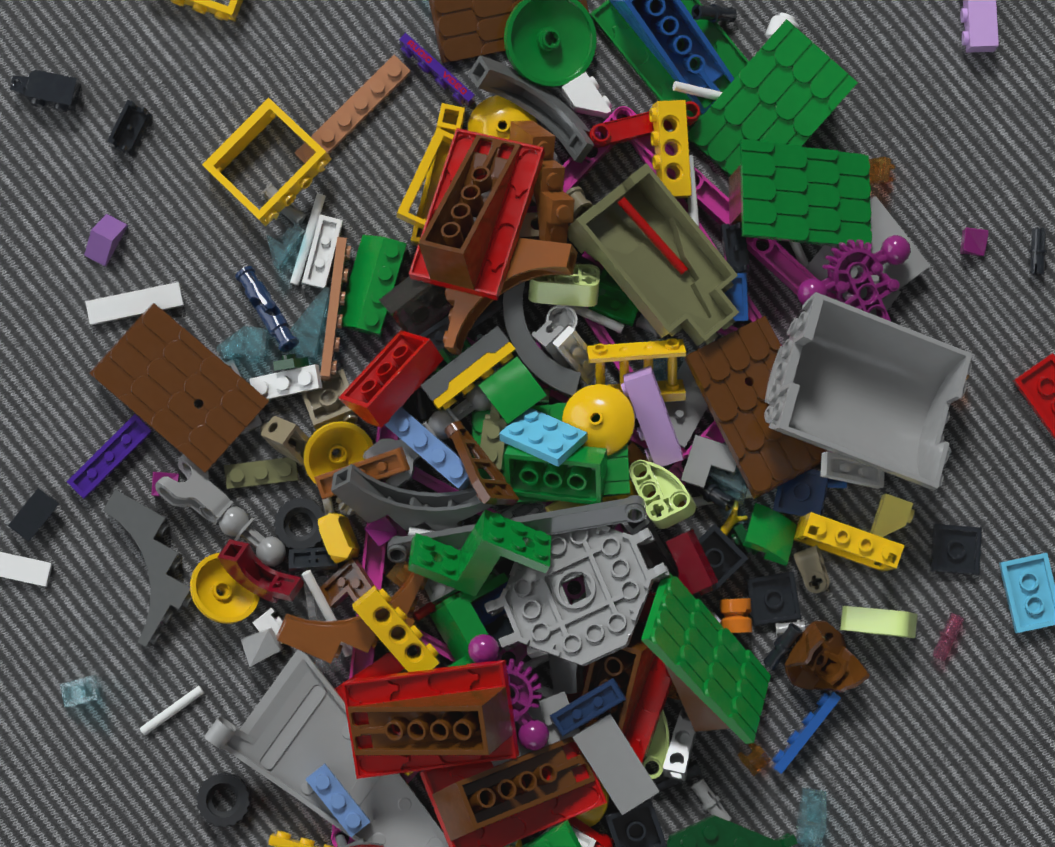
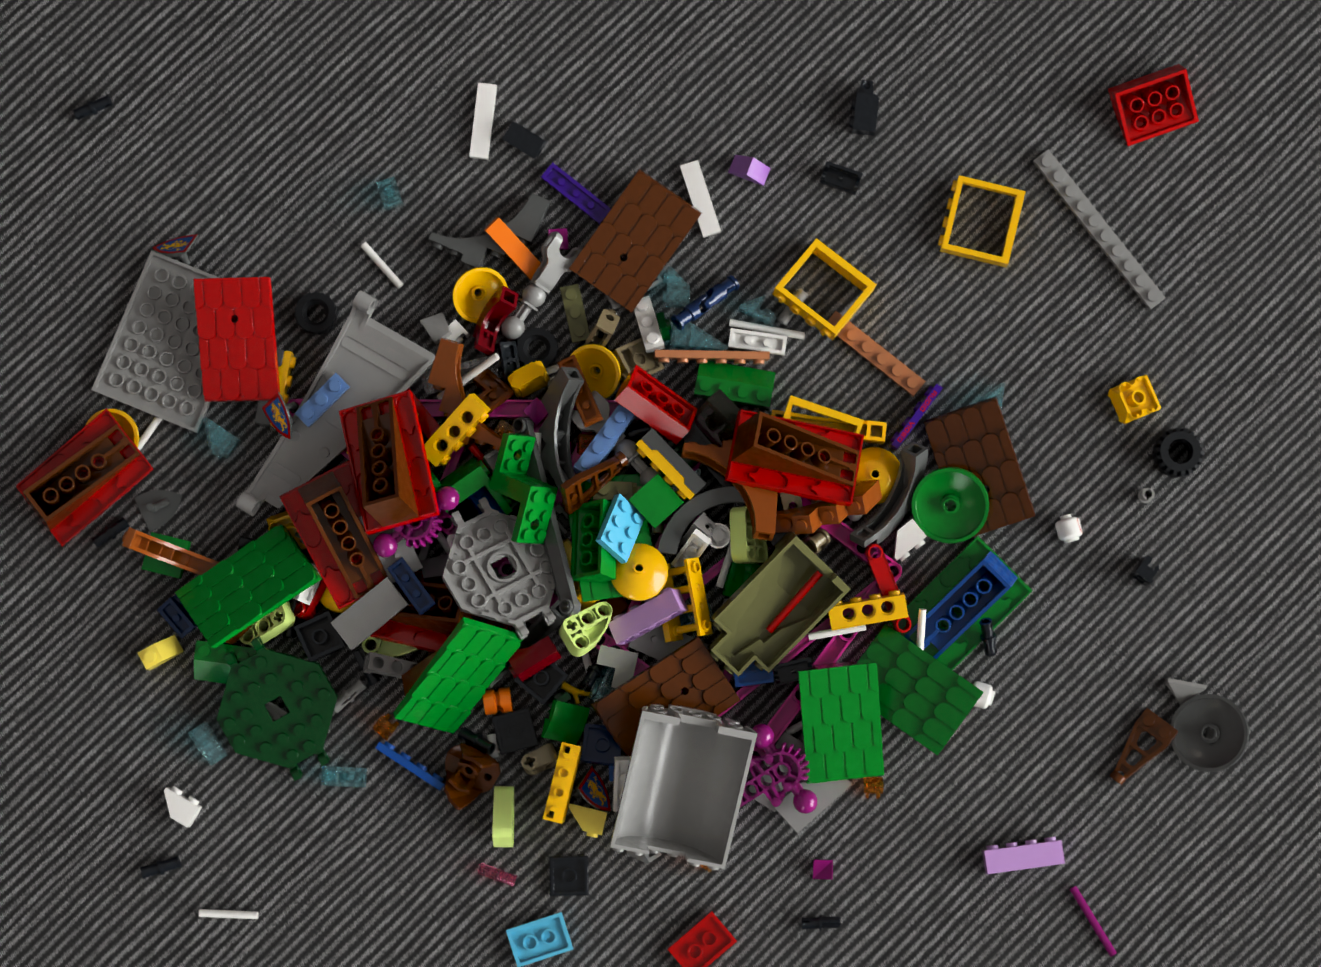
camera: 90 degrees right, 0 degrees up
none -> orange tile [484,217,541,280]
none -> shield [573,766,611,812]
none -> clear orange tile [577,434,597,455]

